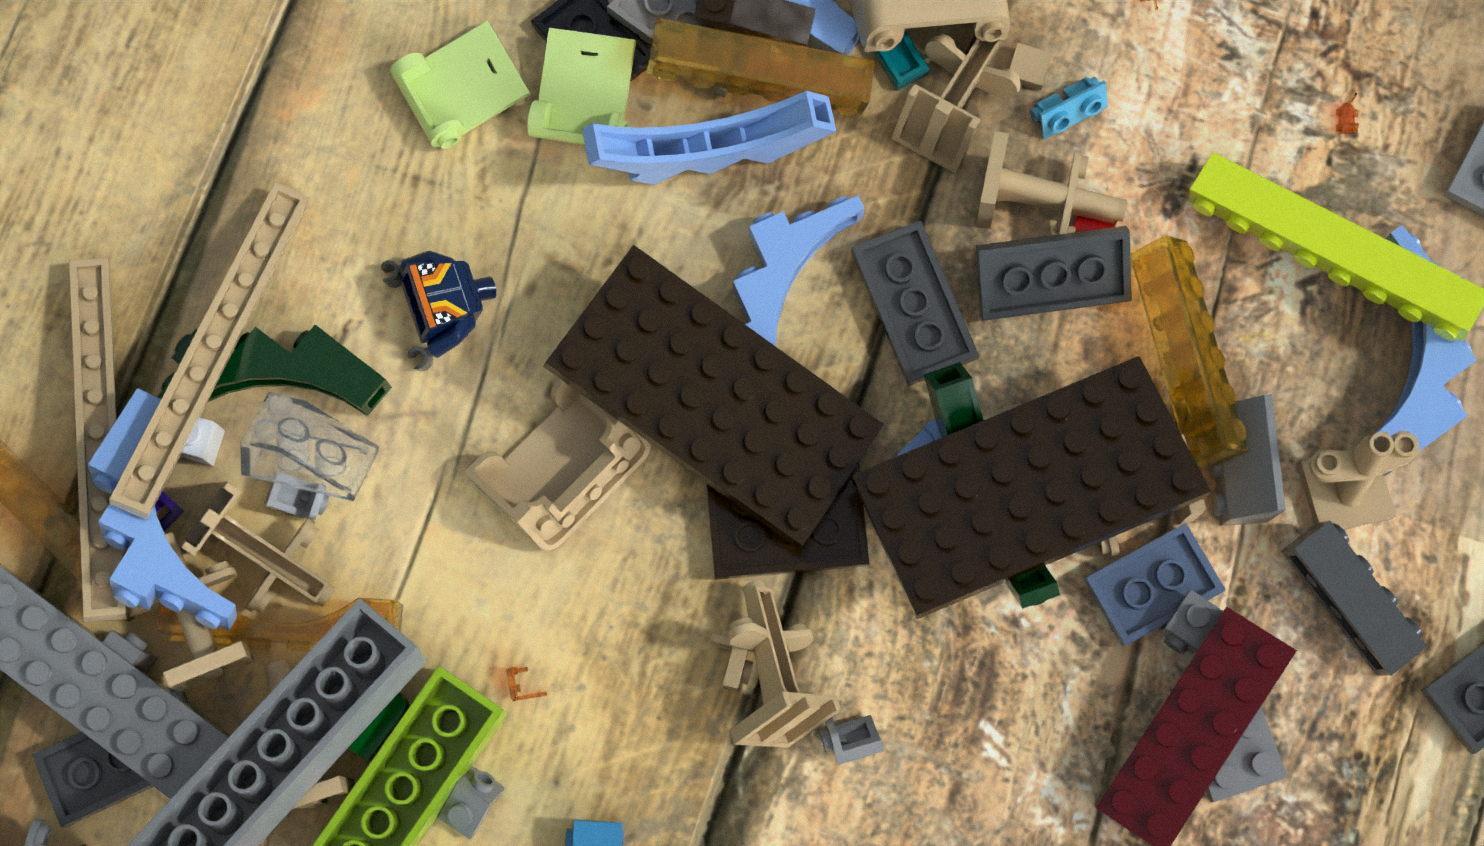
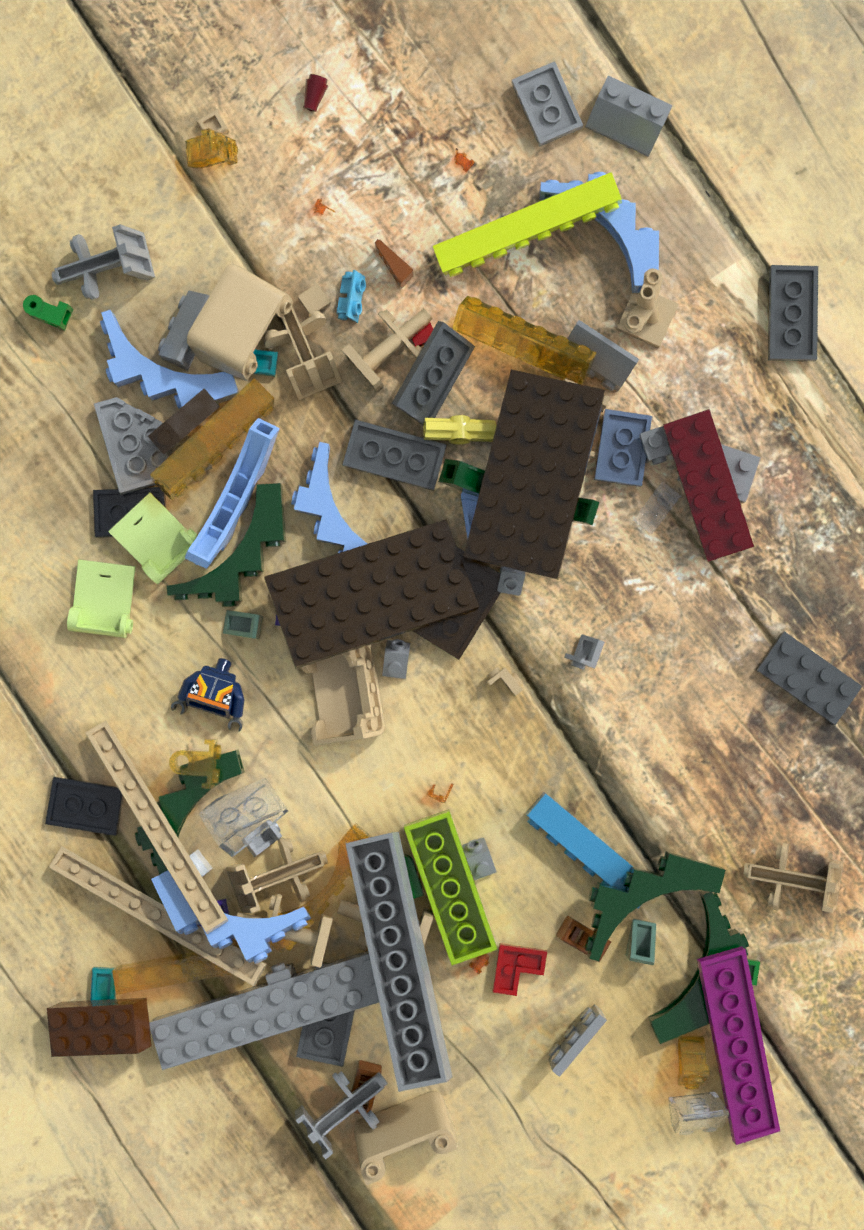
camera: 55 degrees left, 10 degrees up
tan piece [728,580,841,748] -> none
dark grey brick [1282,520,1427,676] -> none
none -> black tile [45,777,124,836]
none -> dark green arch [167,483,286,607]
none -> clear yellow pin [169,739,221,789]
none -> sand green slope [223,610,263,639]
none -> dark orange slope [375,239,413,289]
none -> light grey bracket [382,639,410,679]
none -> light yellow piece [423,415,497,444]
none -> light grey bracket [497,566,525,596]
none -> clear slope [633,481,681,534]

